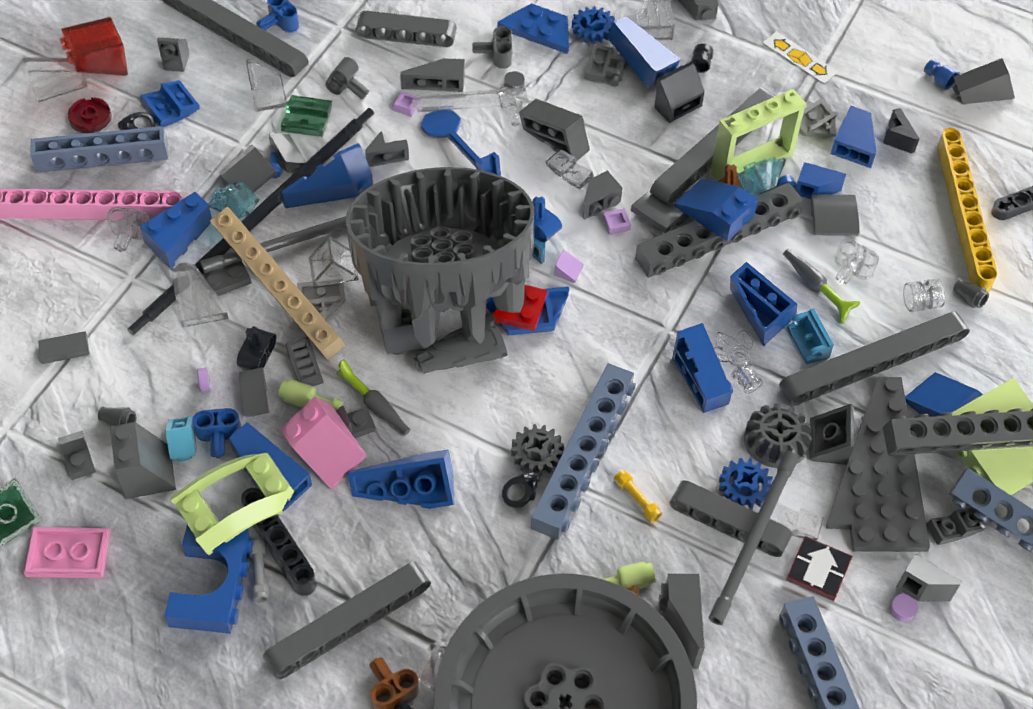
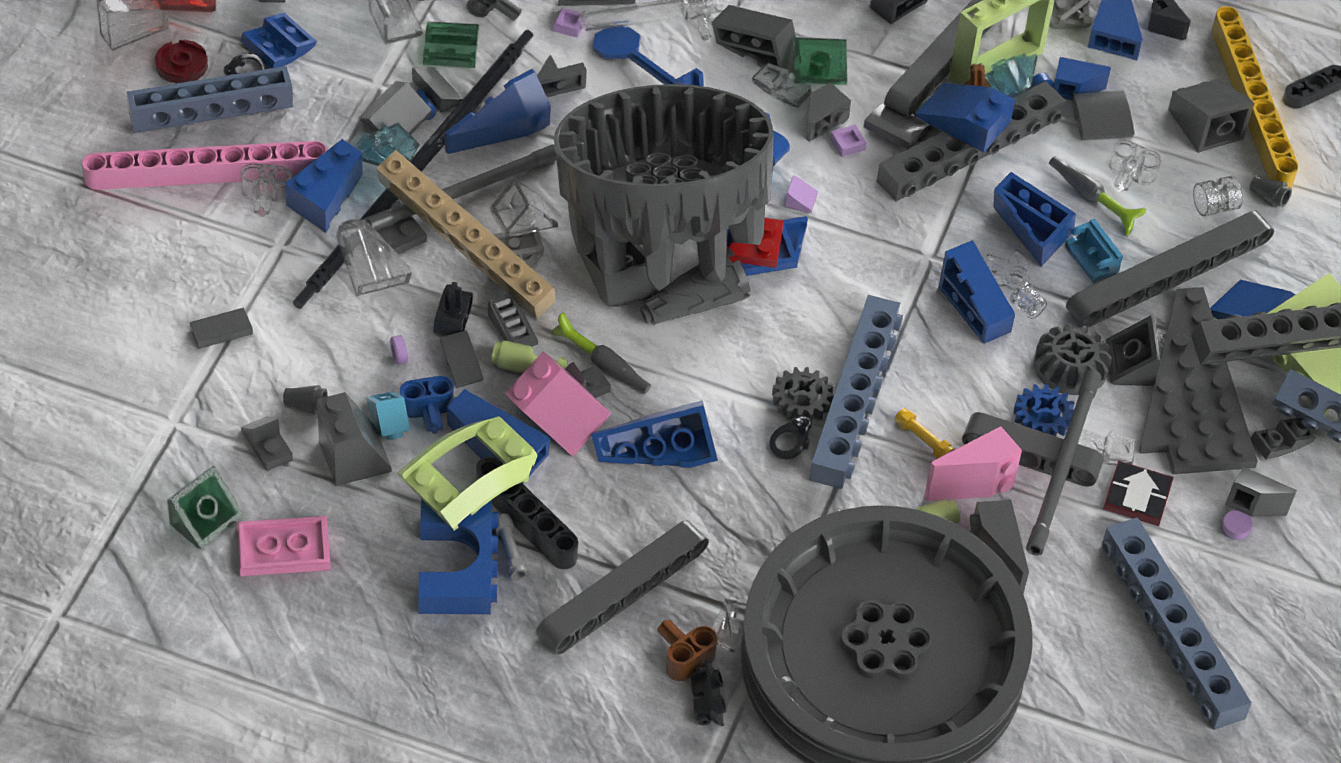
camera: 10 degrees left, 5 degrees down
none -> clear green slope [792,37,847,85]
none -> bright pink slope [924,426,1022,501]
none -> dark grey slope [1168,79,1254,153]

